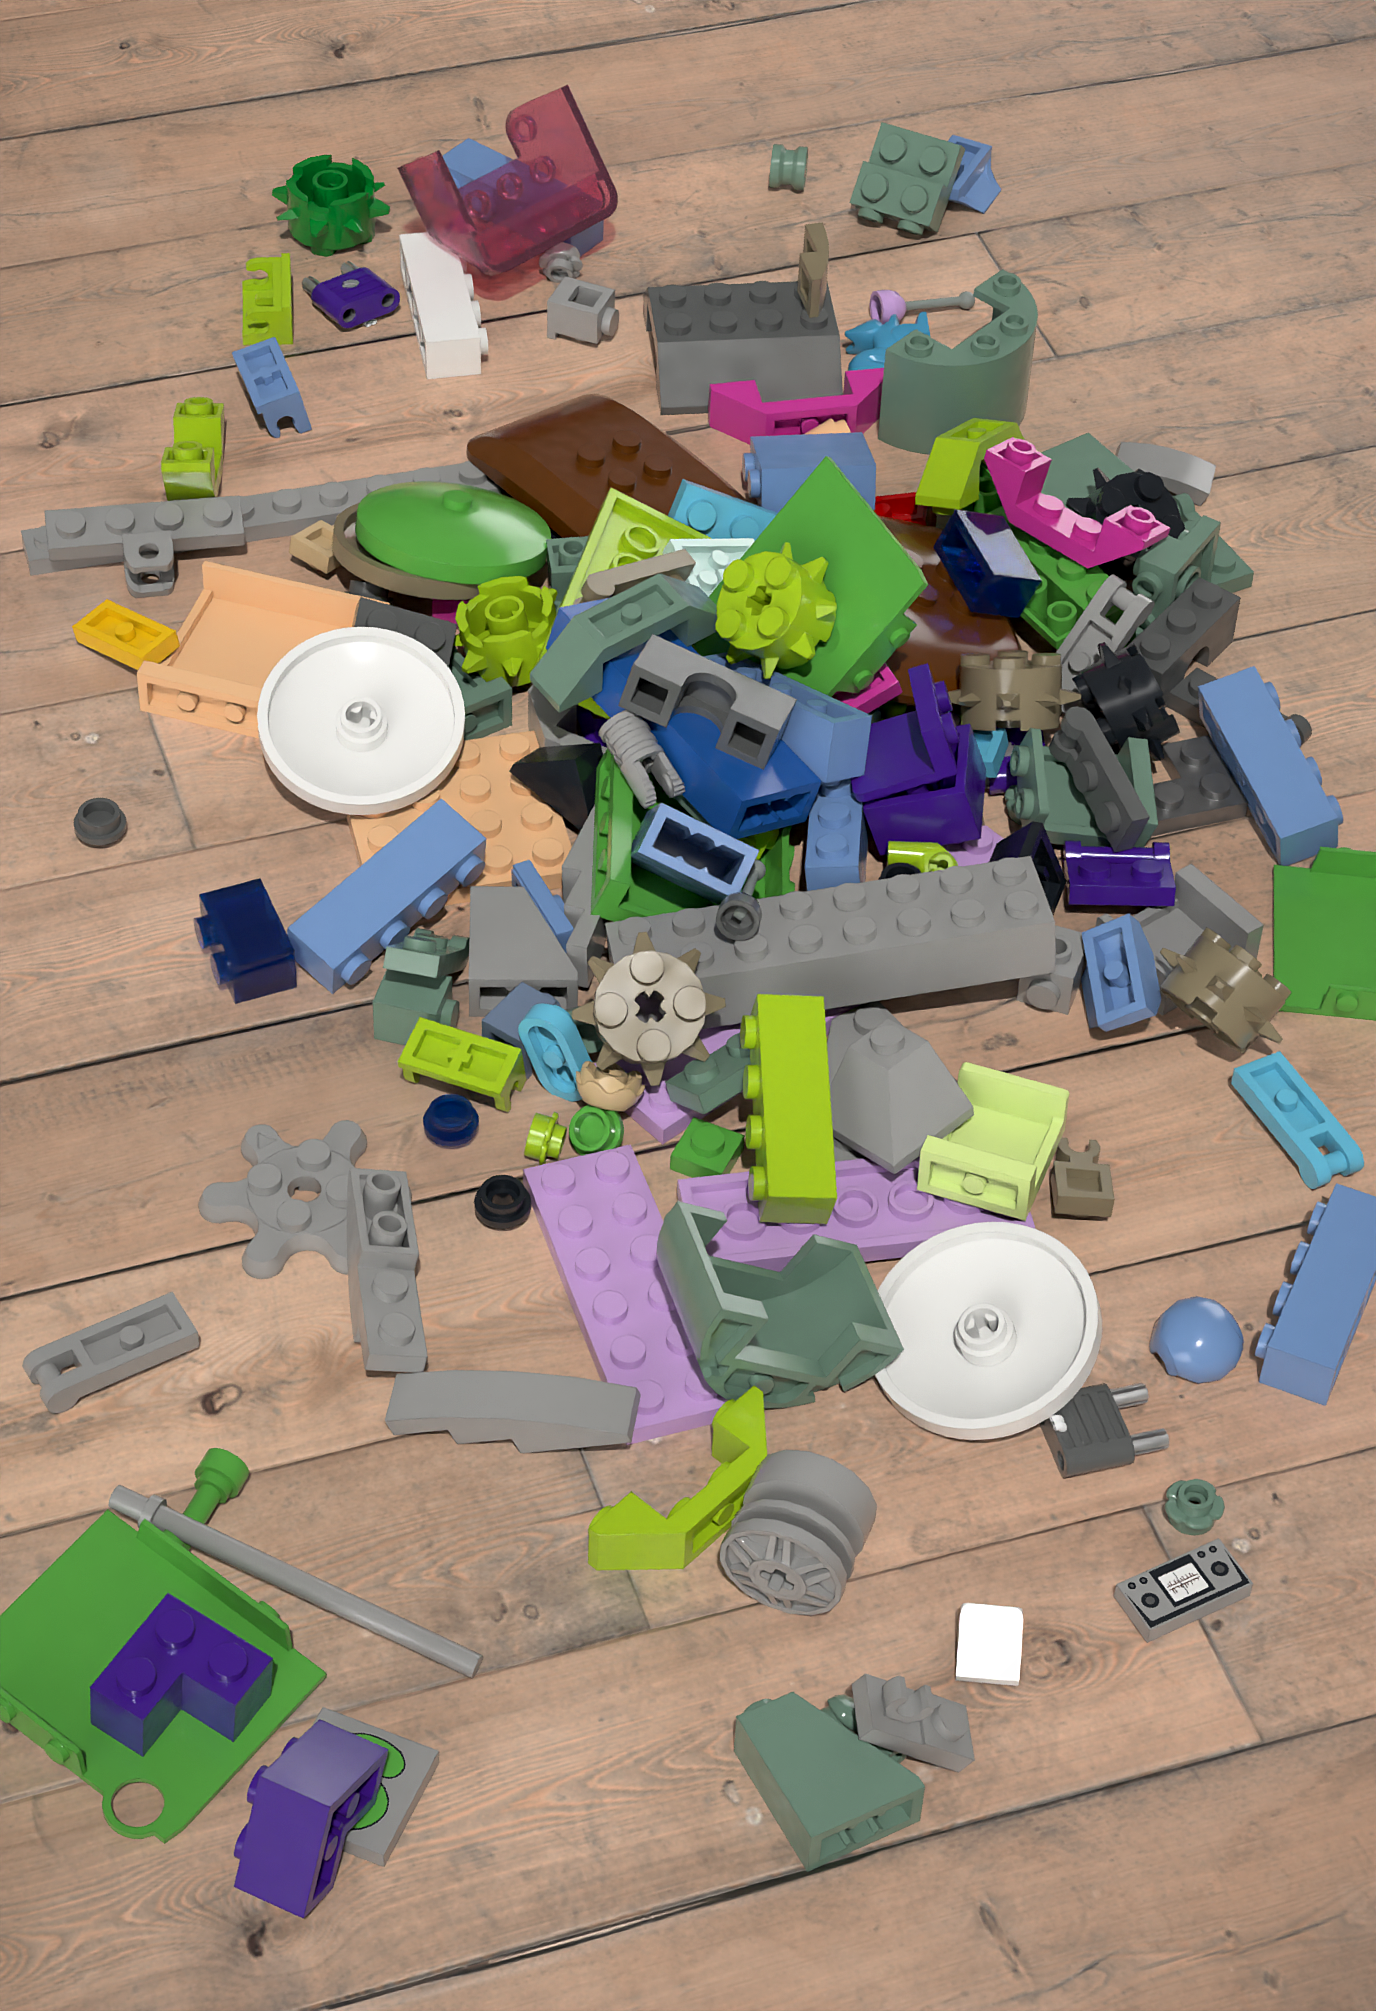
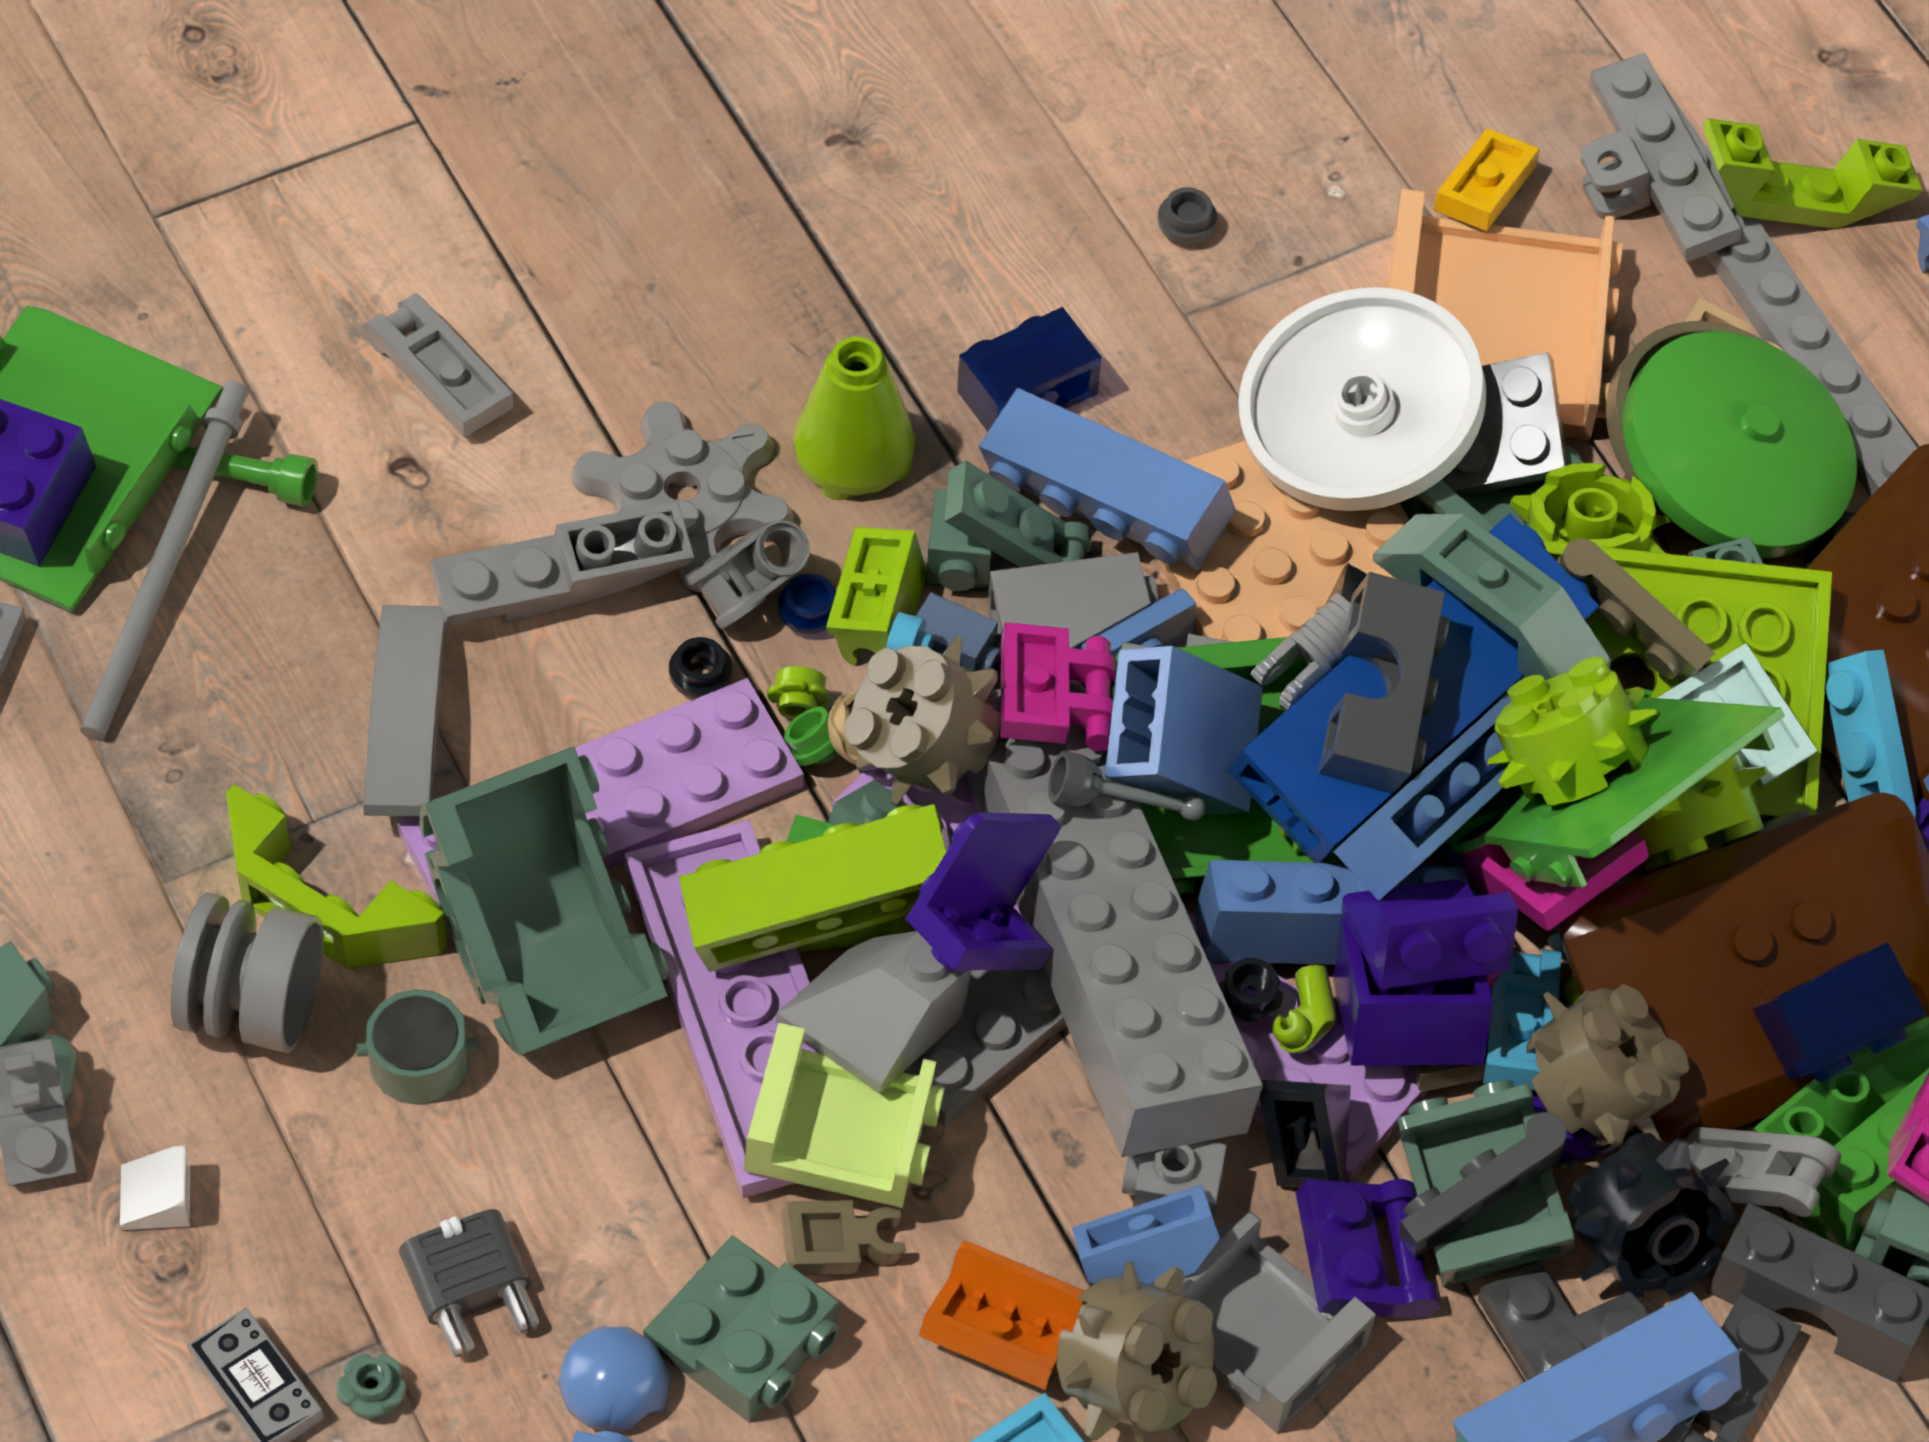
camera: 80 degrees right, 10 degrees up
white dish [875,1222,1102,1440] -> none
none -> piece [357,989,479,1105]
none -> sand green plate [643,1235,840,1423]
none -> light grey piece [684,520,810,629]
none -> lime cone [793,336,916,500]
none -> dark purple bracket [906,812,1061,972]
none -> orange bracket [919,1241,1086,1390]
none -> dark pink plate [1000,622,1117,751]

